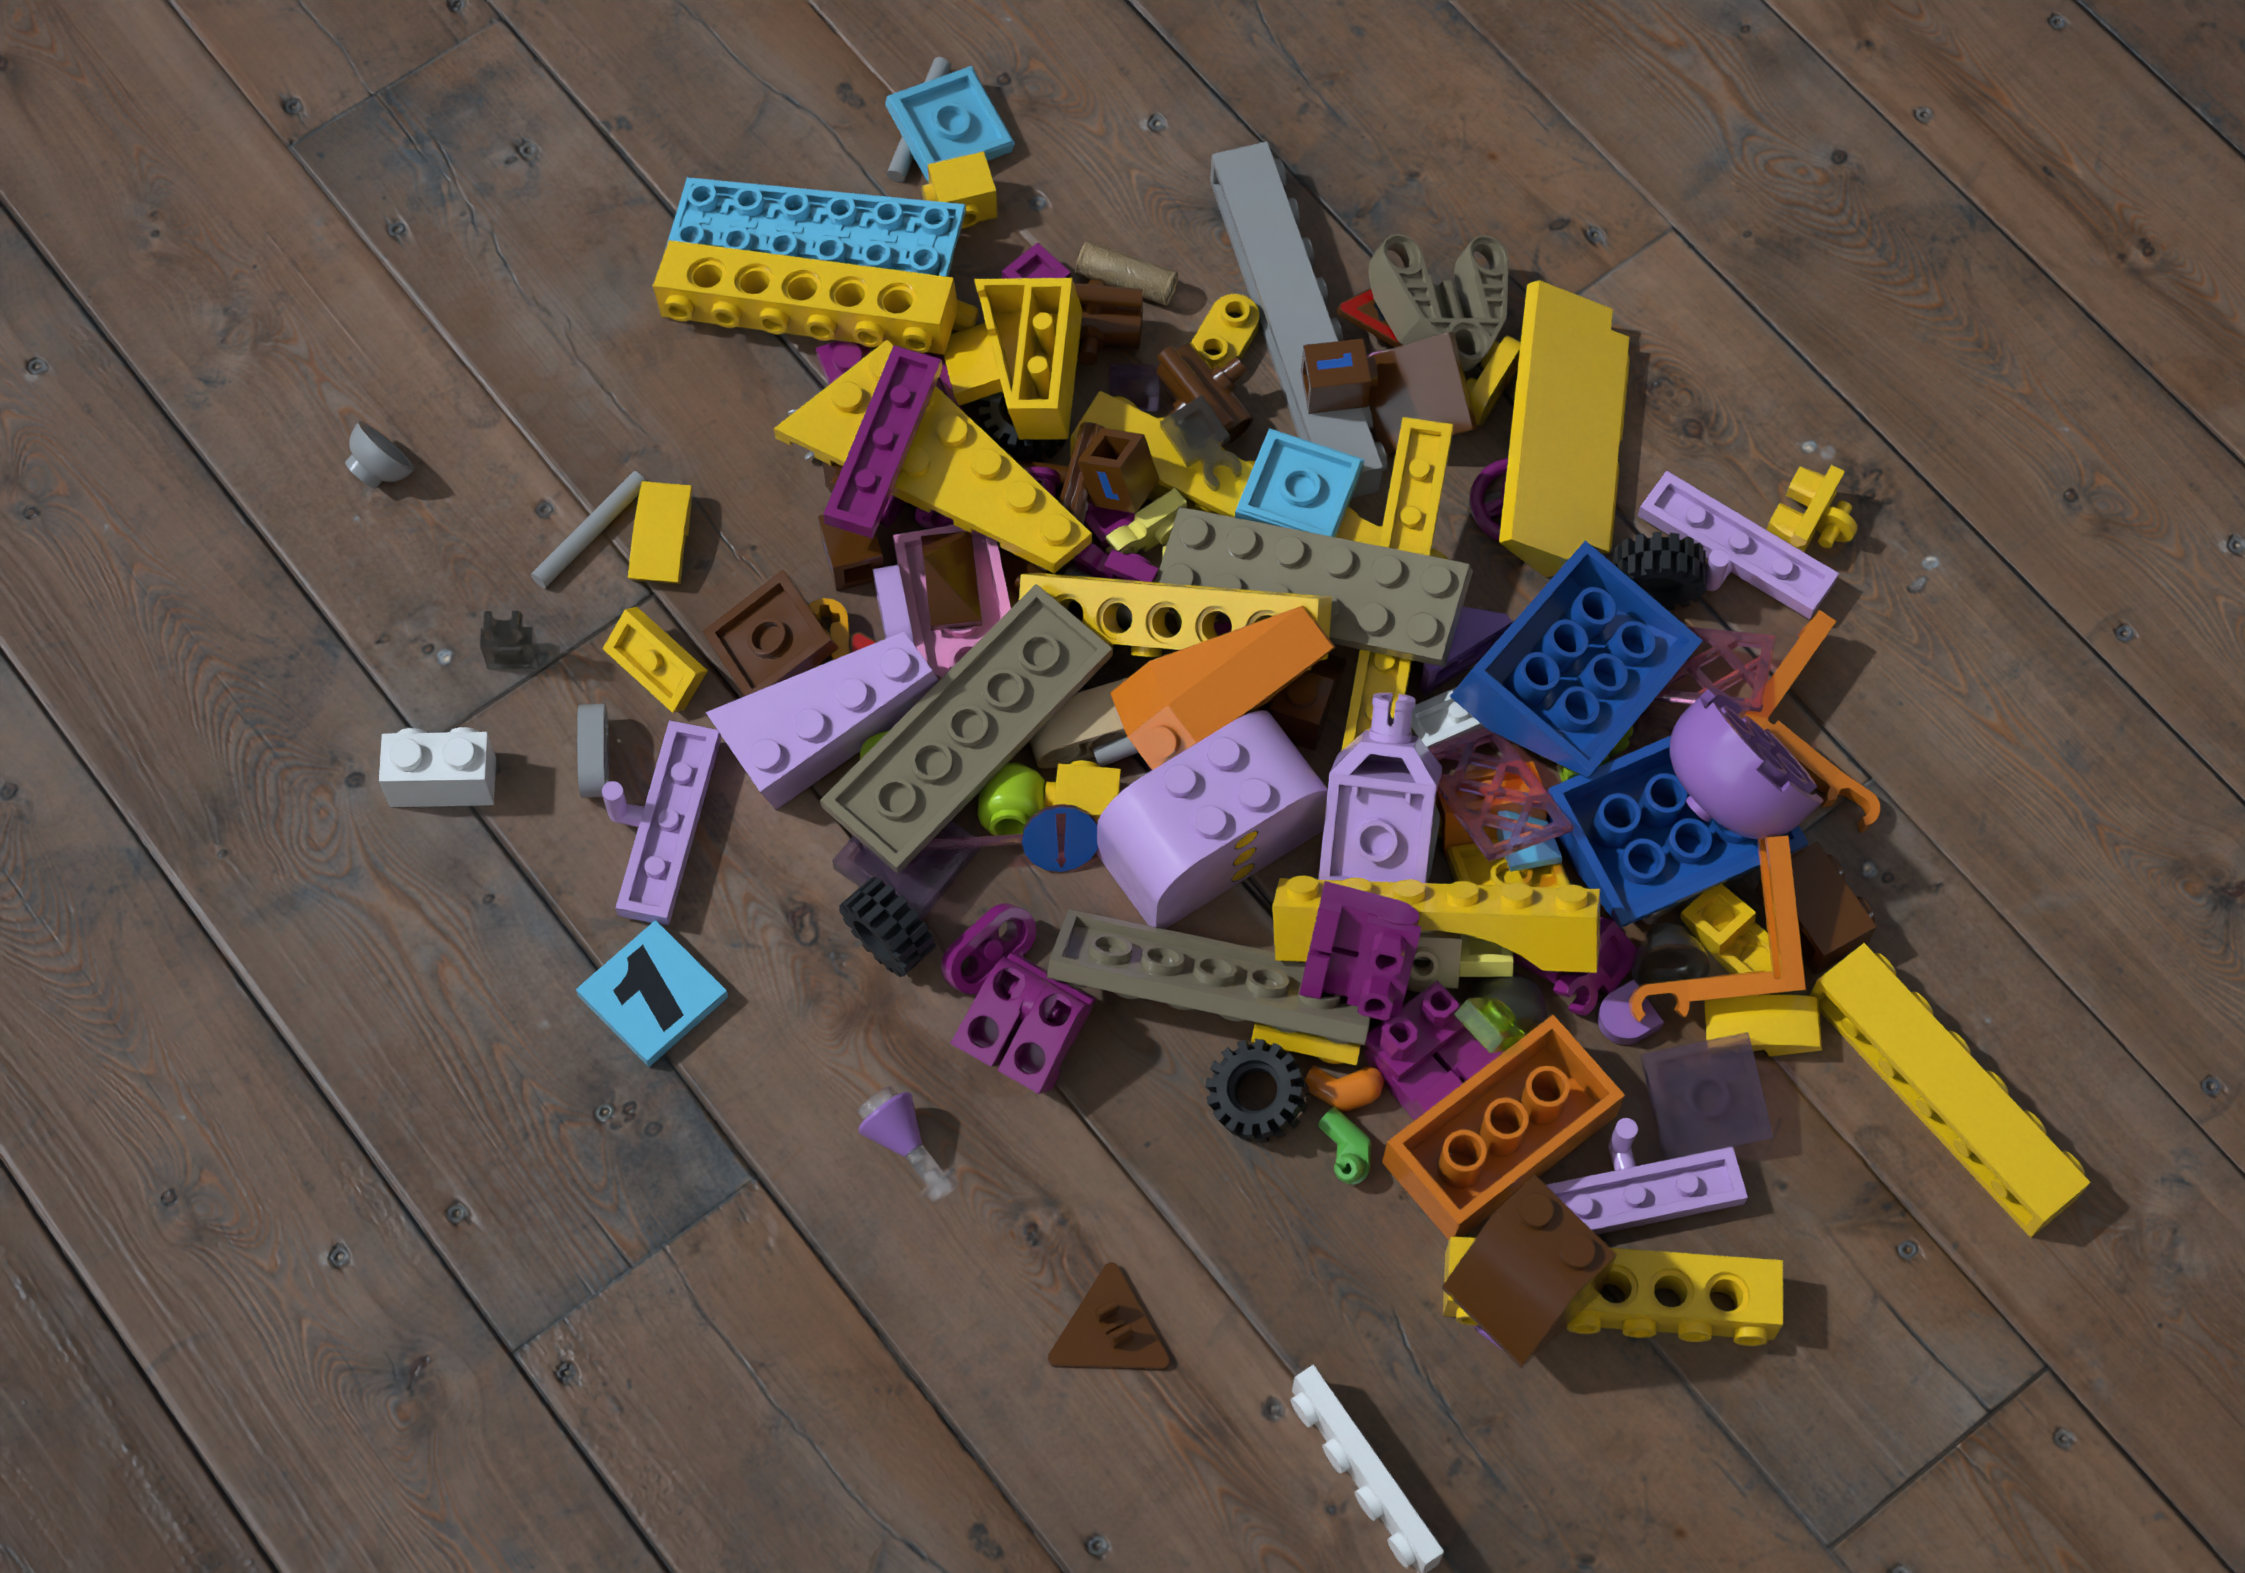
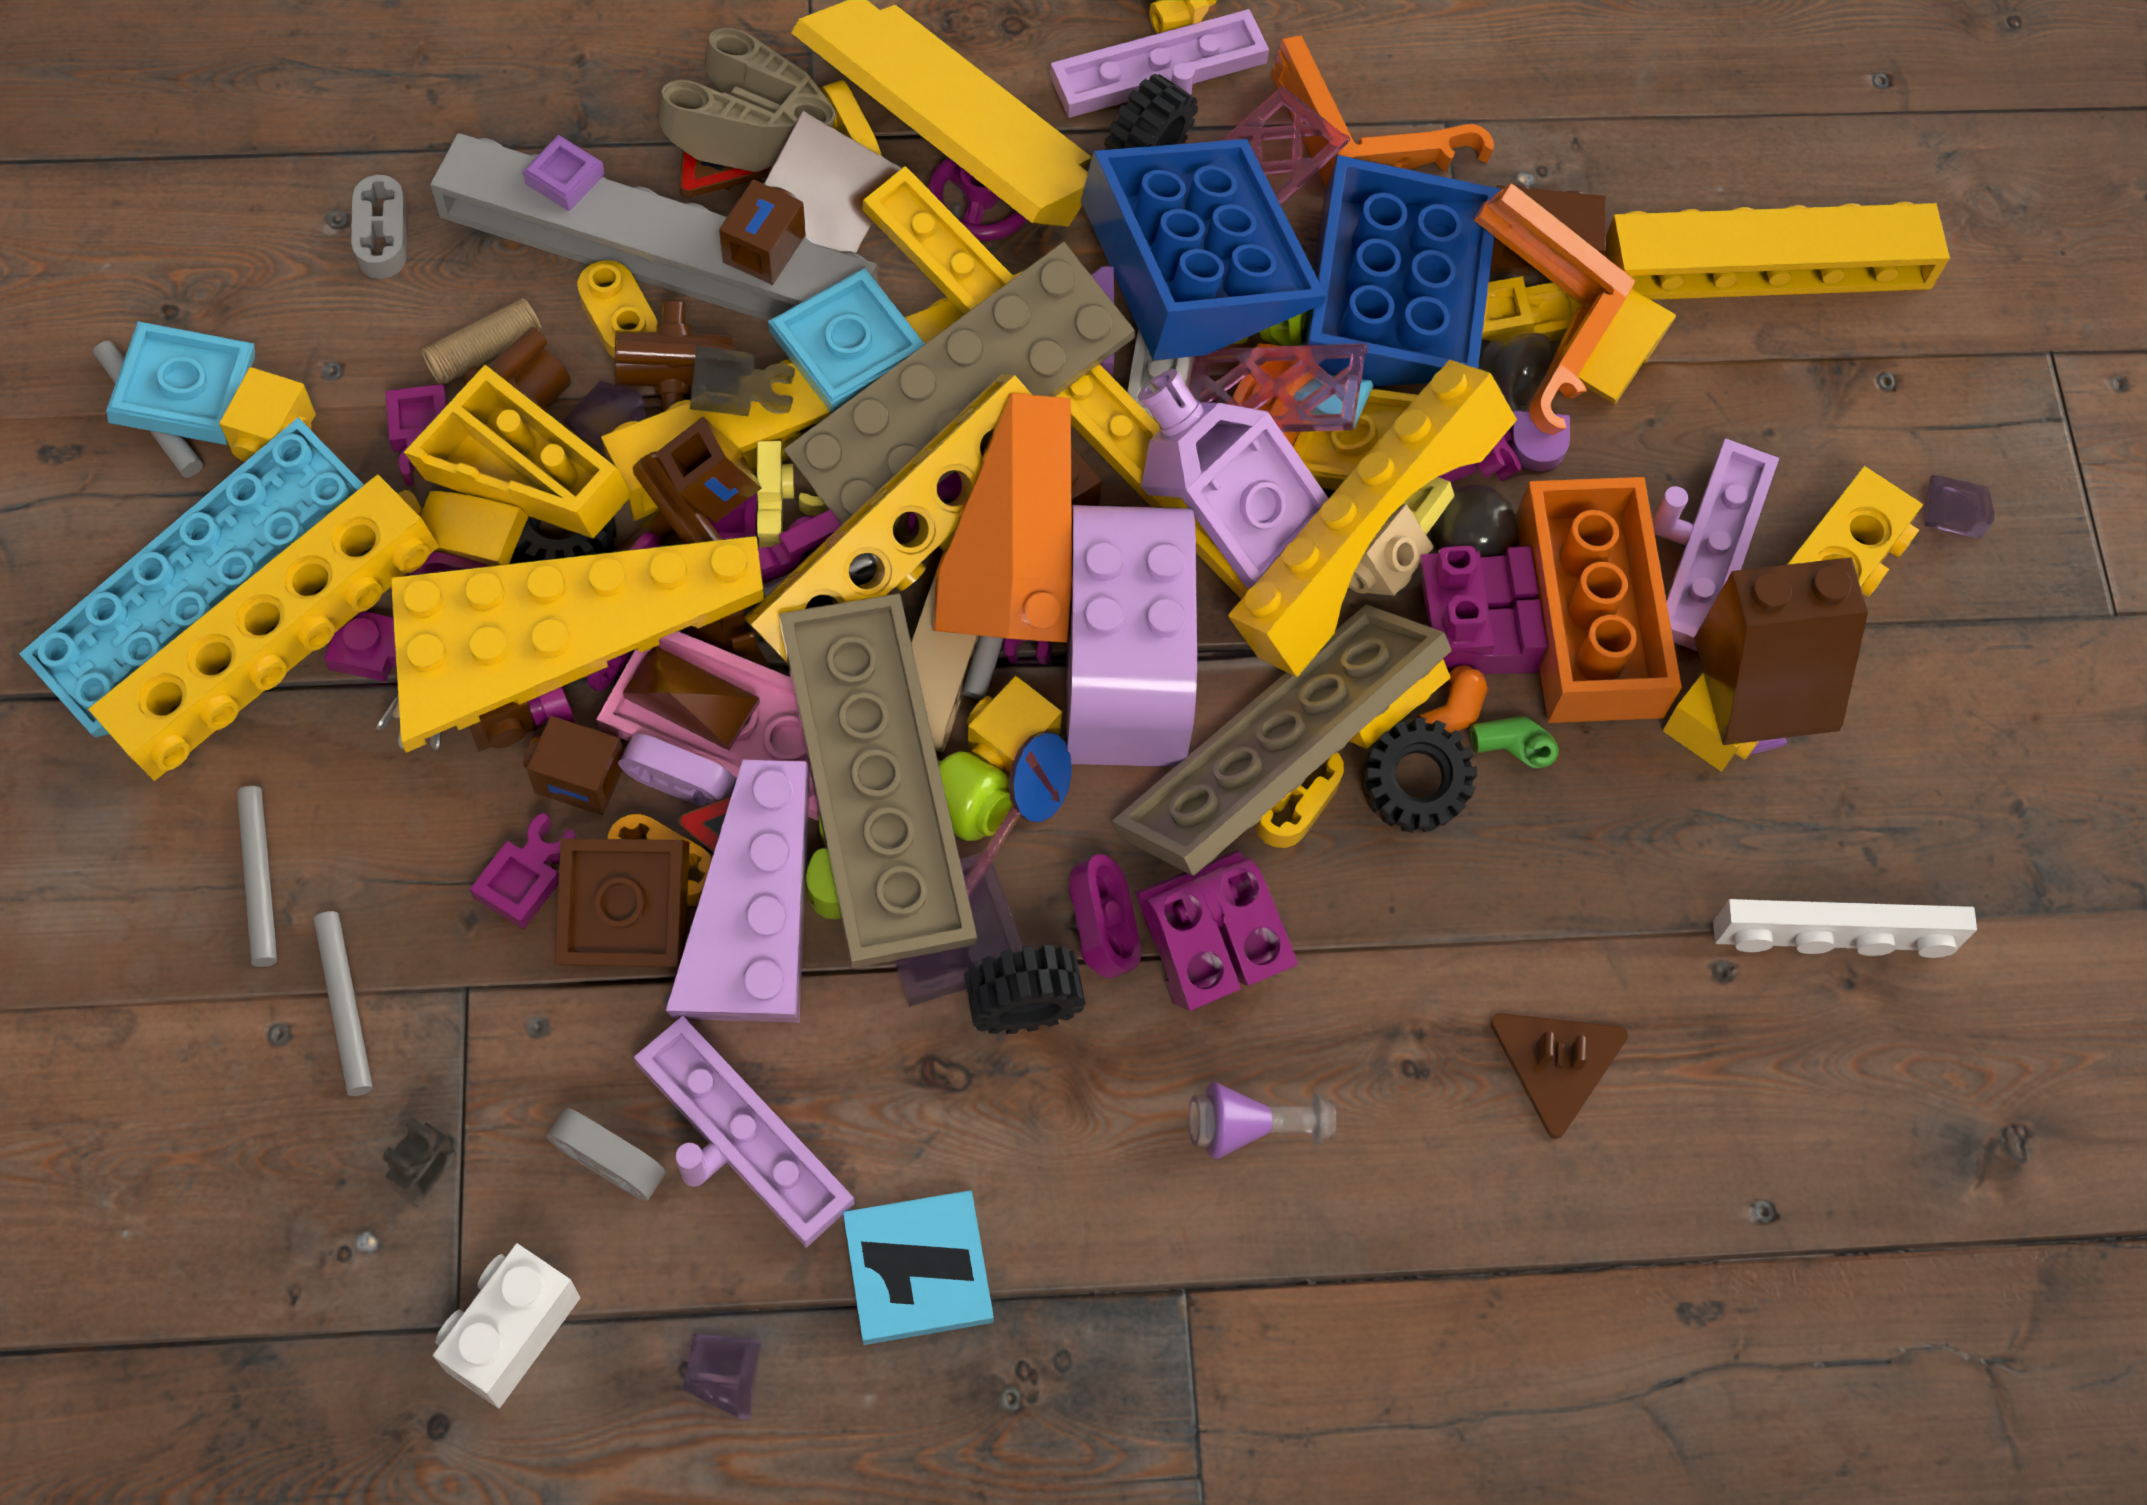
camera: 60 degrees left, 0 degrees up
light grey piece [345,421,415,489] -> none
yellow plate [602,607,708,713] -> none
yellow slope [628,481,693,584] -> none
magenta plate [823,345,942,538] -> none
magenta hips [1299,881,1421,1021] -> none
clear neon green plate [1454,996,1525,1053] -> none
clear purple plate [1640,1032,1774,1161] -> none
medium lavender cylinder [1670,687,1823,839] -> none
none -> light grey bar [237,786,277,967]
none -> light grey beam [351,175,408,279]
none -> magenta plate [469,813,577,930]
none -> medium lavender tile [523,135,605,211]
none -> clear purple slope [684,1333,761,1420]
none -> yellow beam [1254,752,1344,848]
none -> slope [1925,475,1995,539]

